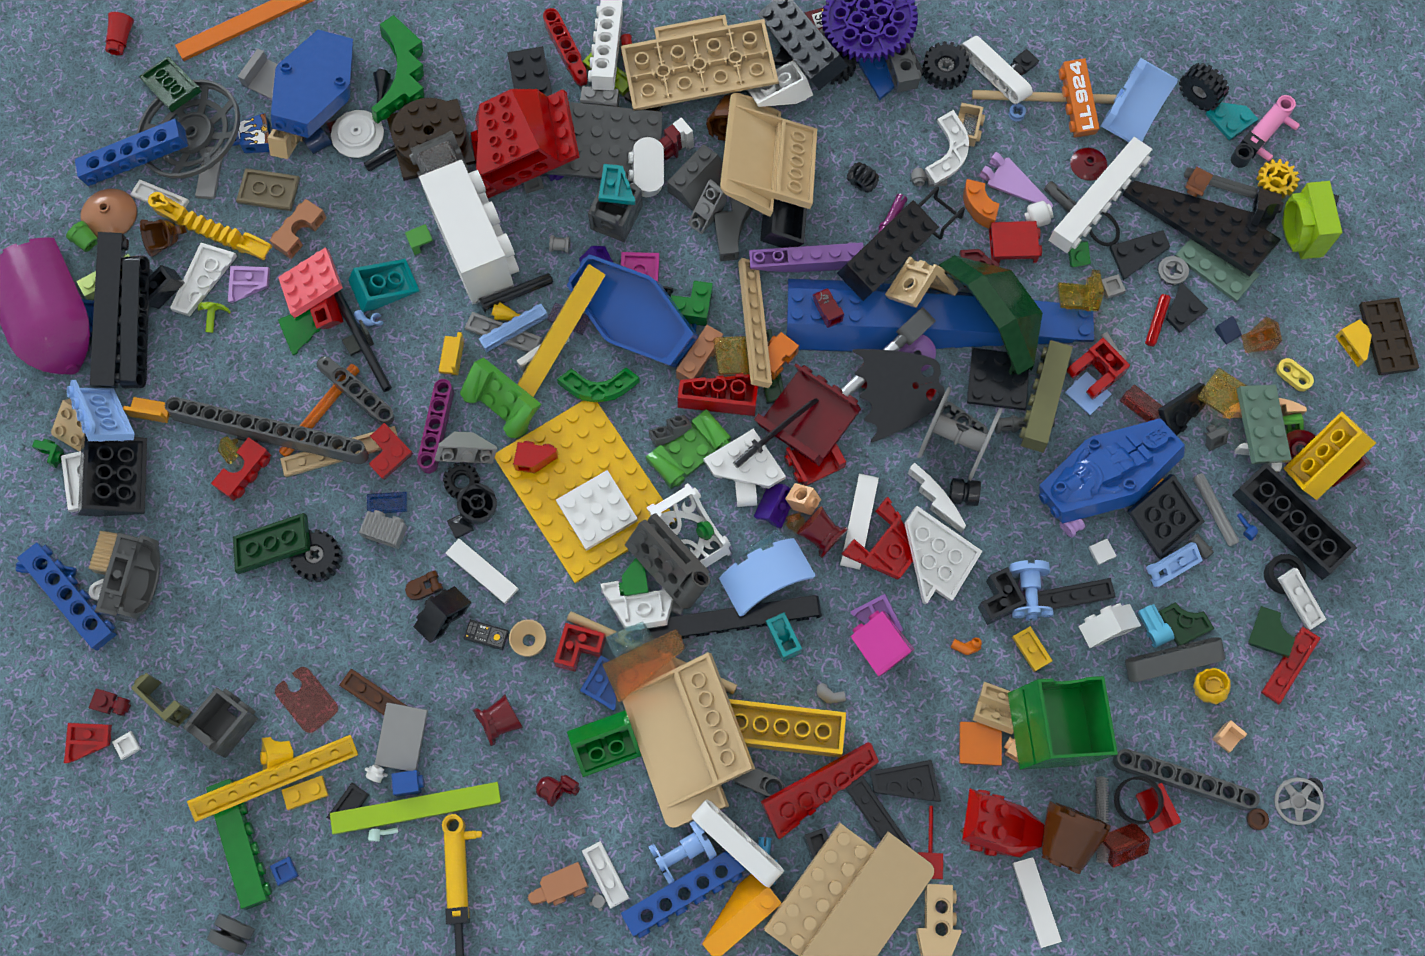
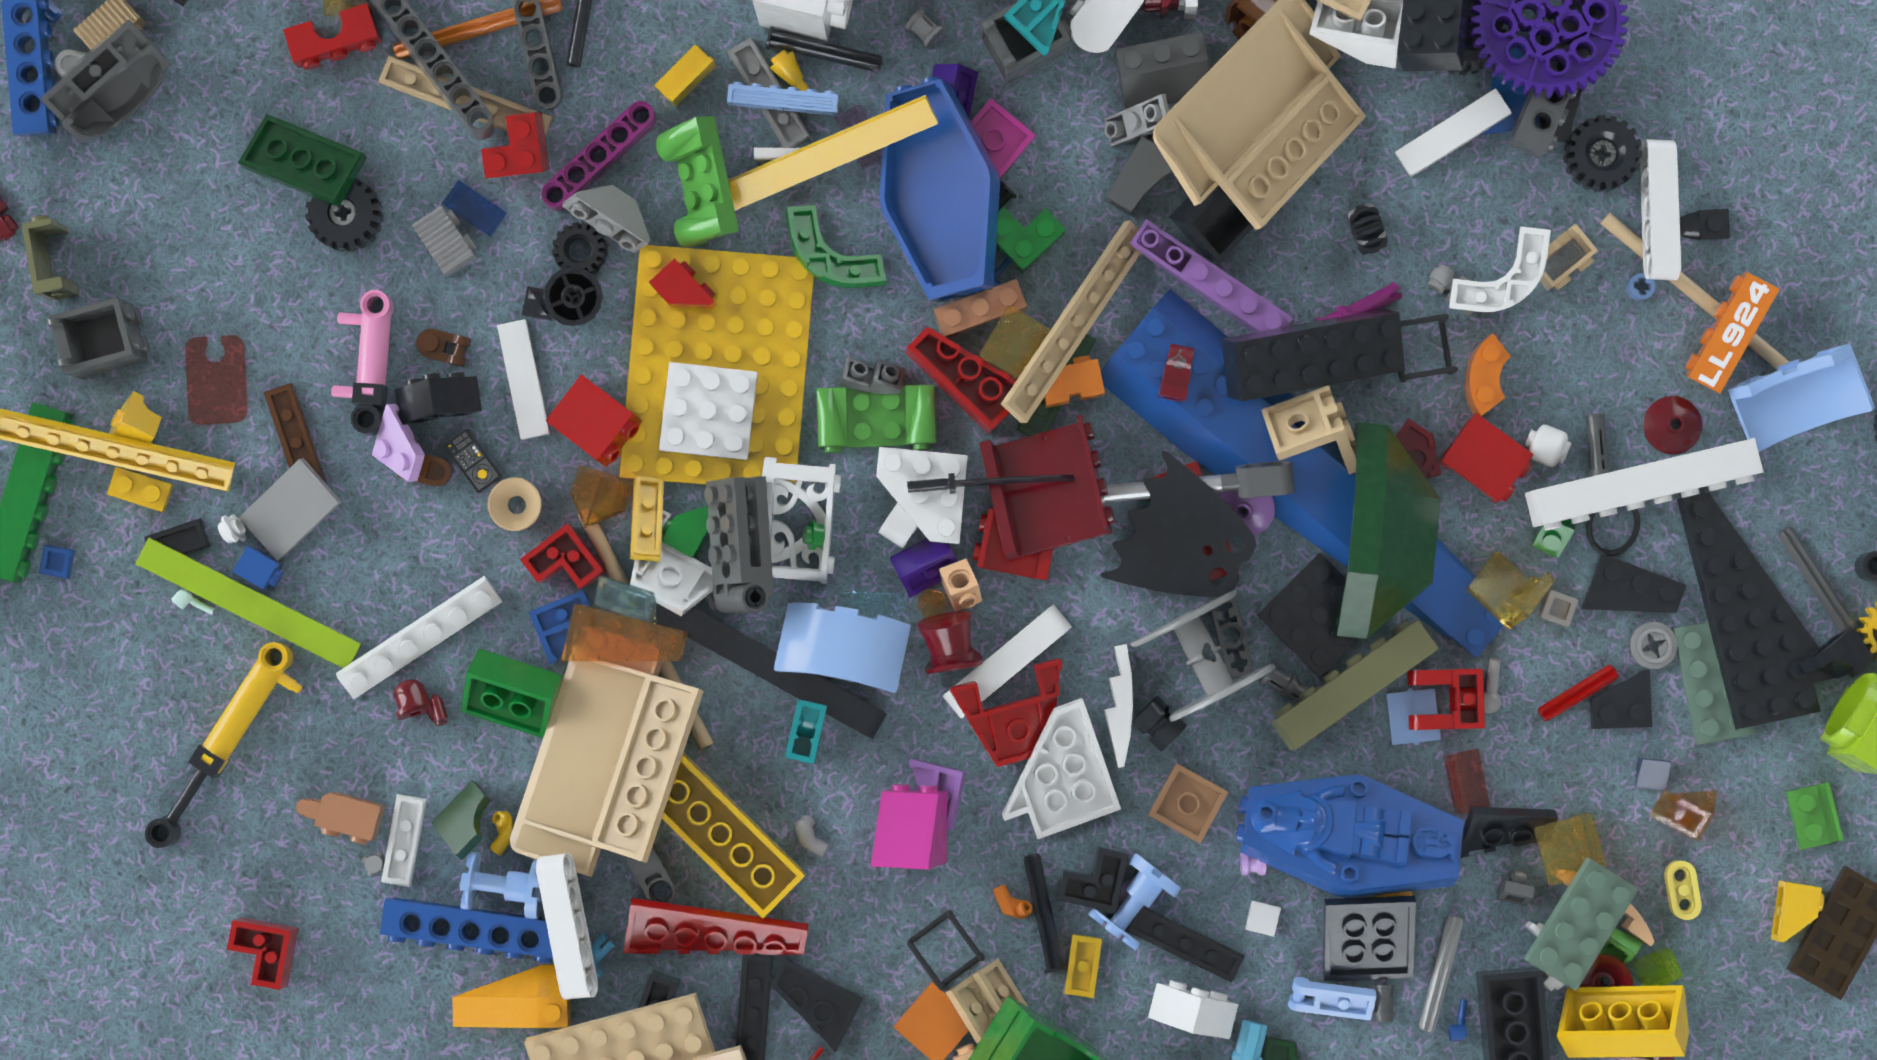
camera: 40 degrees right, 15 degrees up
dark red hat [473,694,523,746] -> none
lavender flag [979,152,1053,208] -> none
dark orange bracket [1185,166,1213,197] -> none
none -> bright pink piece [331,290,394,436]
none -> white plate [336,576,502,699]
none -> lavender wing [372,404,425,482]
none -> reddish brown plate [397,453,453,487]
none -> tile [431,780,491,860]
none -> yellow arm [489,811,514,856]
none -> red panel [545,374,642,467]
none -> clear orange slope [570,465,633,528]
none -> yellow tile [630,475,664,562]
none -> black piece [907,910,985,991]
none -> black axle [1024,854,1068,973]
none -> medium nougat plate [1148,763,1228,844]
none -> white tile [1395,88,1512,178]
none -> clear neon green panel [1633,947,1684,986]
none -> bright green plate [1785,782,1843,850]

